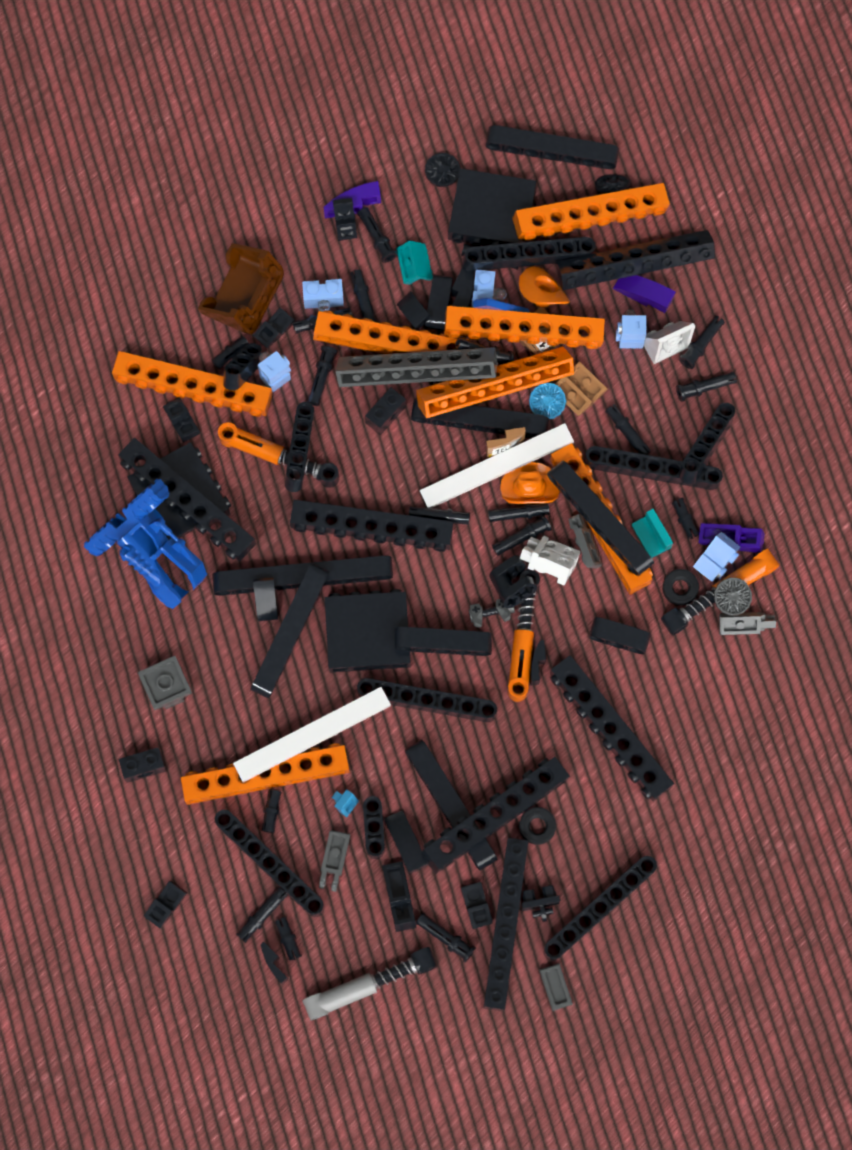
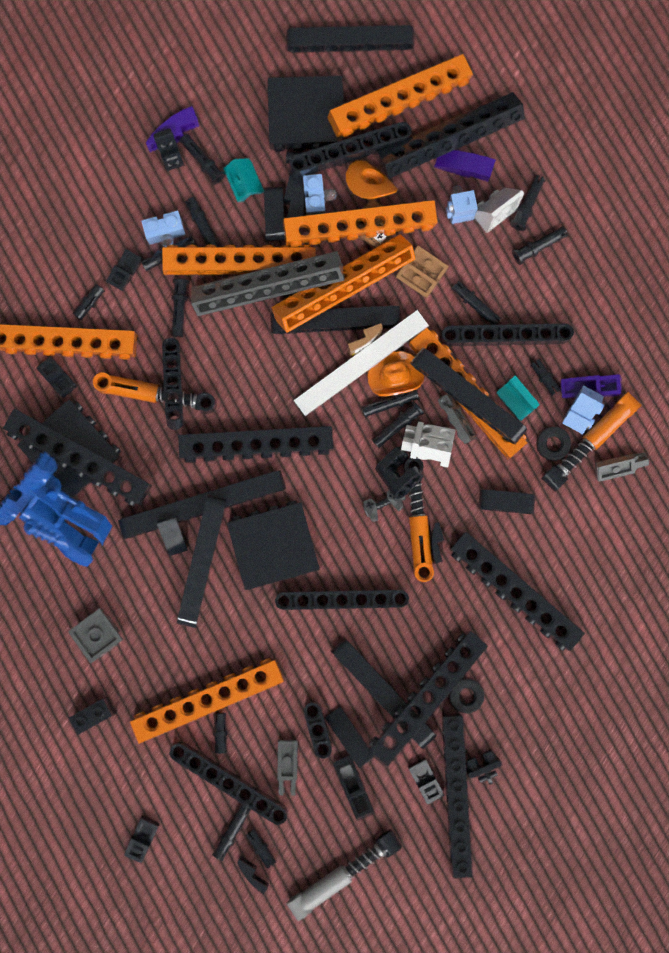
camera: 10 degrees left, 10 degrees up
reddish brown windscreen [198,243,284,334] -> none
black beam [223,343,262,390] -> none
white tile [233,687,391,782] -> none
light blue piece [258,351,291,393] -> none
dark azure tile [331,790,359,817] -> none
black brick [365,387,406,436] -> none
black beam [395,627,492,656] -> none
black slope [396,291,432,330] -> none
black pin [409,506,470,525] -> none
black pin [416,913,476,963] -> none
black wheel [425,153,460,187] -> none
black pin [455,337,514,364] -> none
blue tile [473,298,530,313] -> none
dark azure wheel [529,383,566,419] -> none
dark grey tile [539,963,573,1011] -> none
black beam [543,856,657,961] -> none
black wheel [595,174,631,194] -> none
black beam [679,403,735,484] -> none
dark grey wheel [714,578,752,616] -> none

